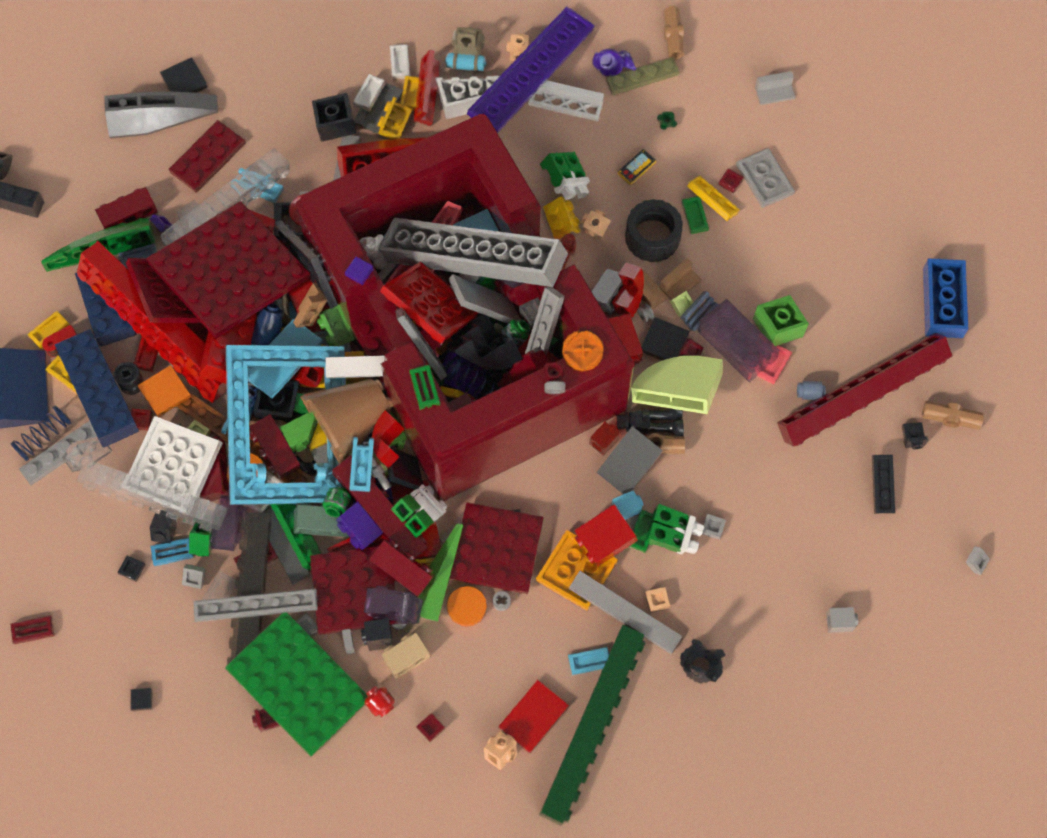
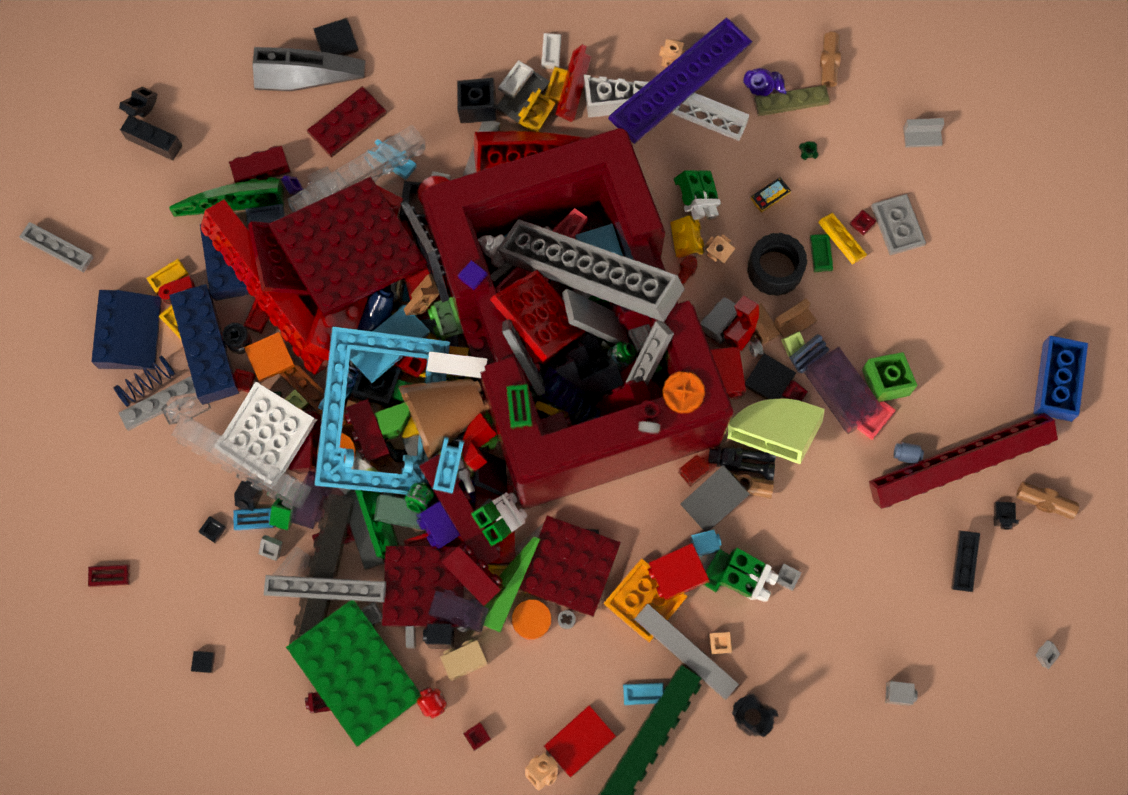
camera: 10 degrees right, 5 degrees up
dark tan piece [445,27,486,72] -> none

